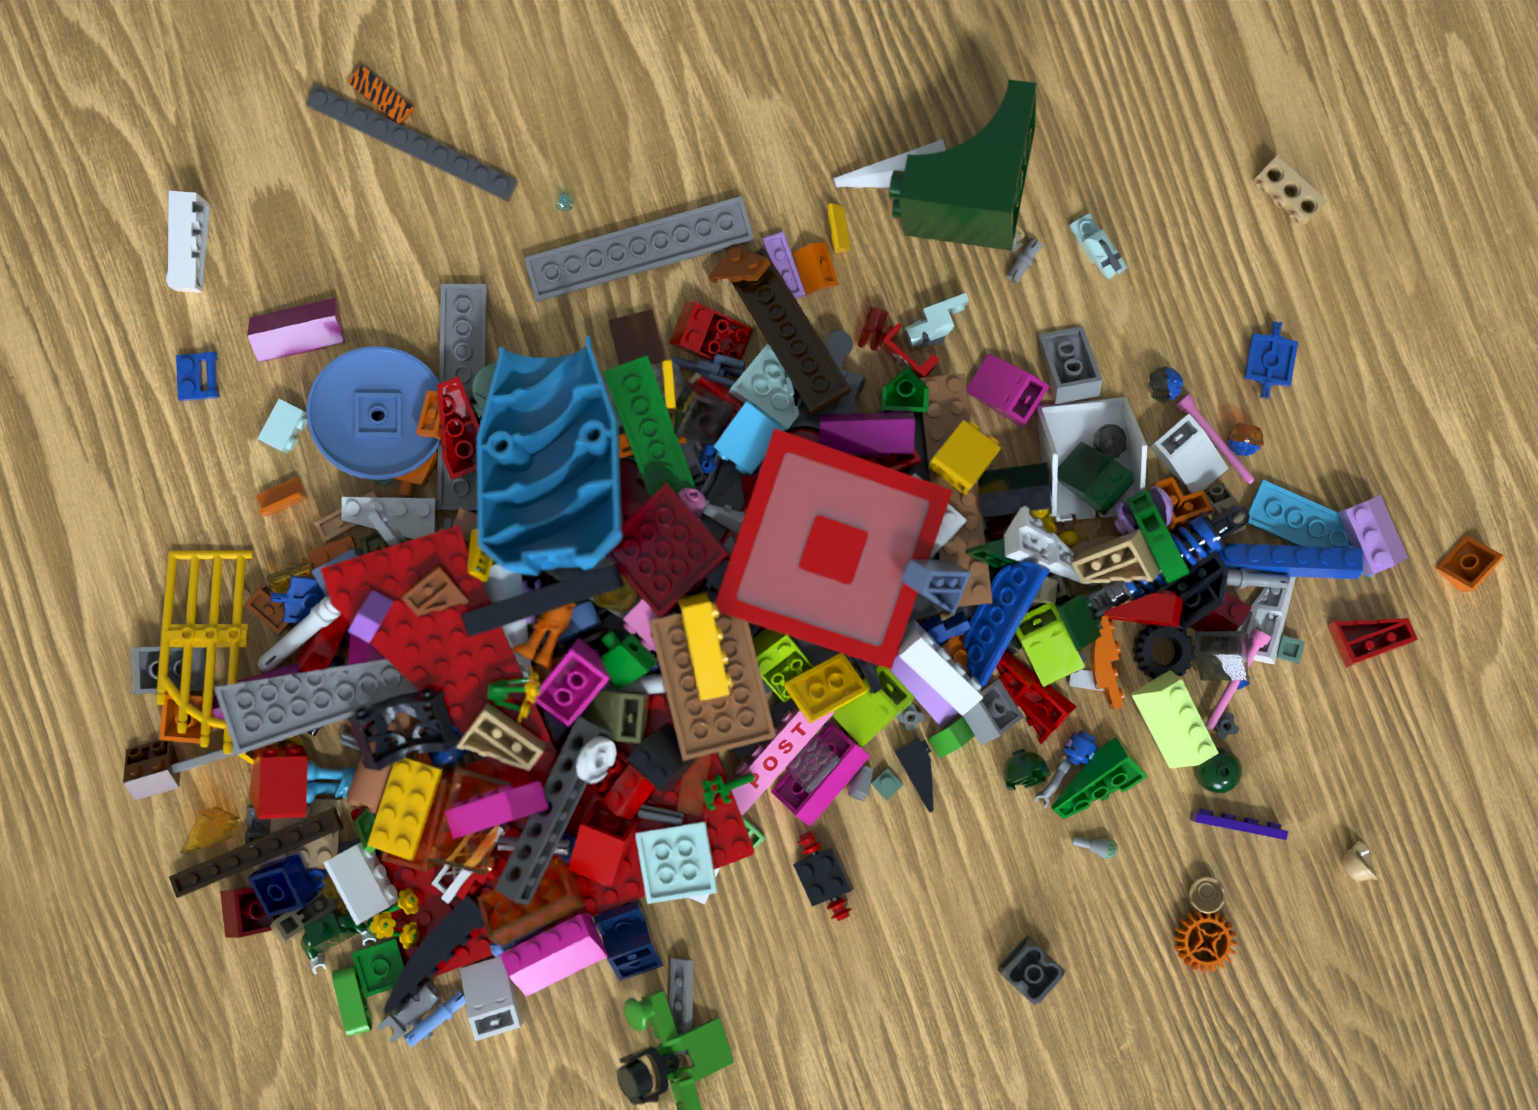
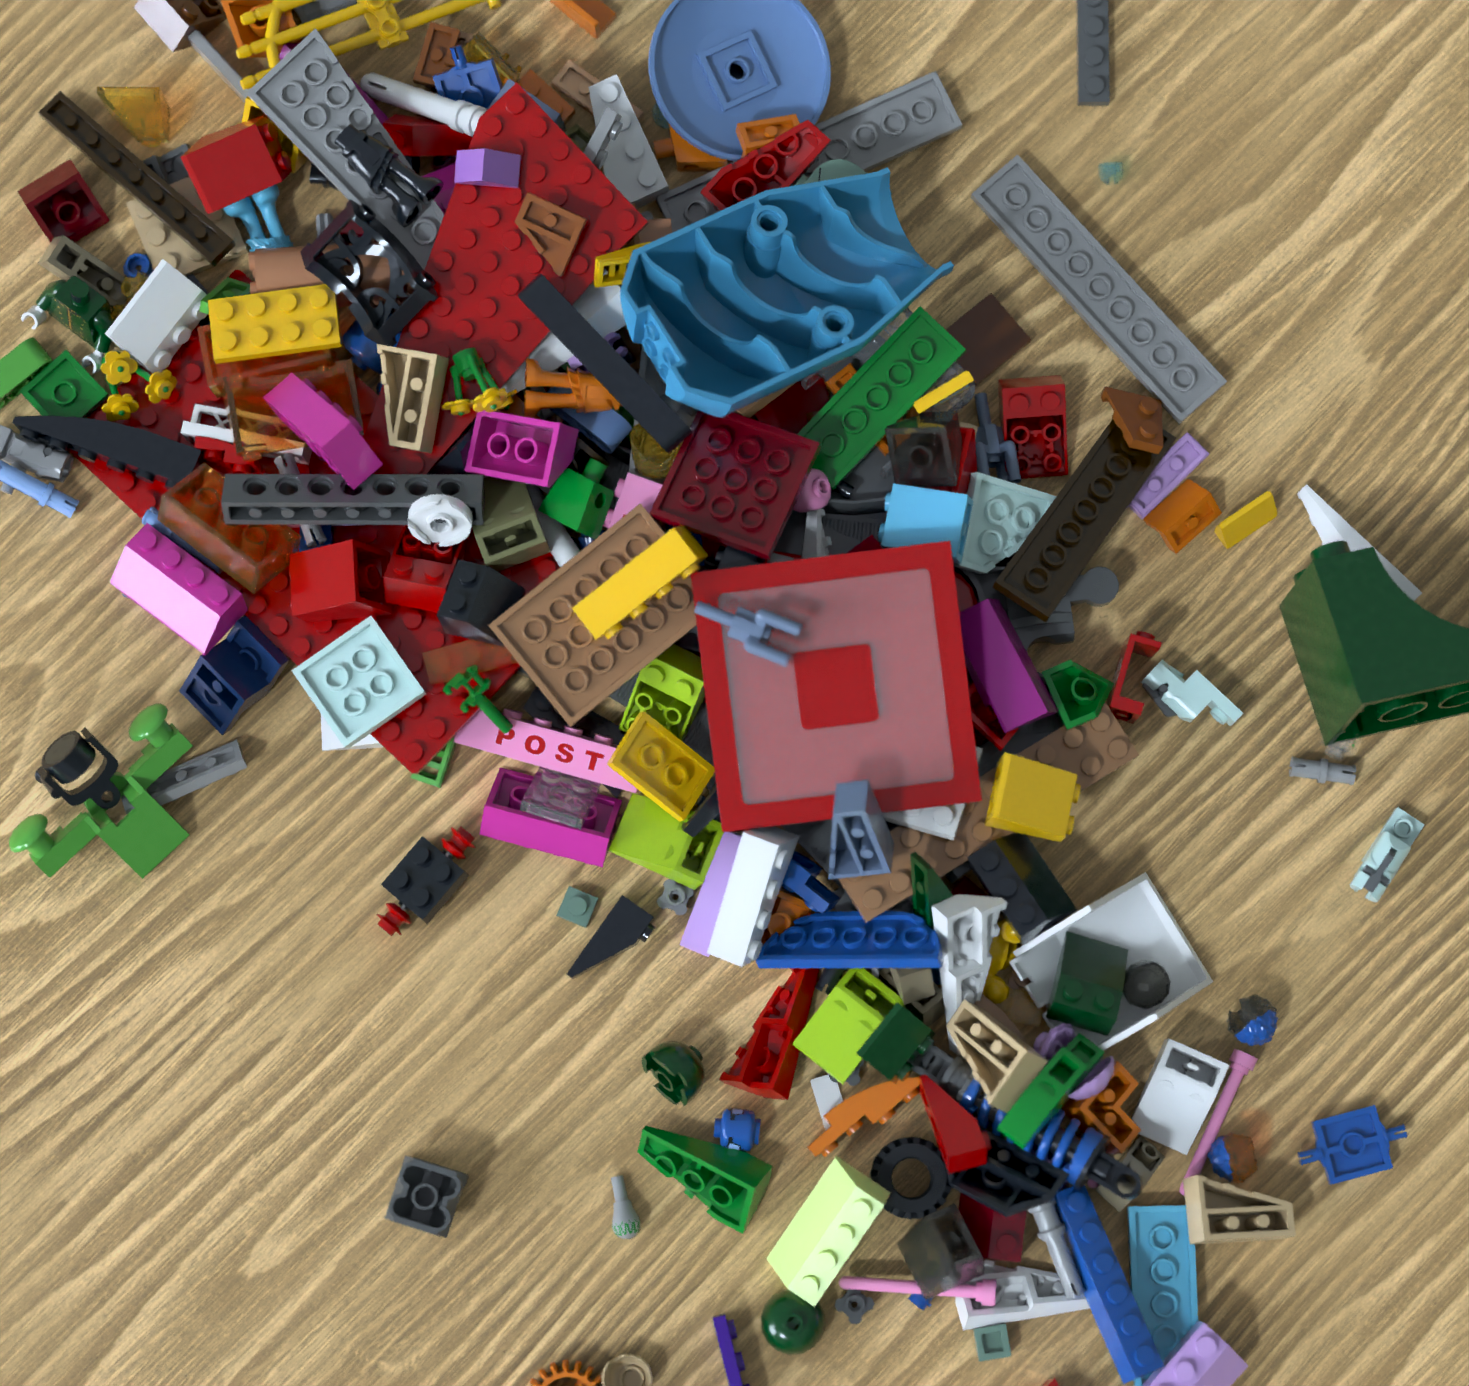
camera: 60 degrees right, 5 degrees down
clear blue brick [248,854,318,918] -> none
white slope [460,956,524,1041] -> none
dark grey axle [638,804,684,826] -> none
blue arm [699,440,716,473] -> none
light grey cone [847,765,873,801] -> none
clear red hinge [857,307,888,351] -> none
bright green slope [928,716,975,758] -> none
light grey slope [963,679,1023,745] -> none
dark pink slope [966,353,1050,428] -> none
light grey arm [1034,759,1071,808] -> none
light grey slope [1039,326,1102,404] -> none
none -> black piece [334,124,444,227]
none -> sand blue plant [694,601,803,667]
none -> tan wedge [1183,1175,1296,1245]

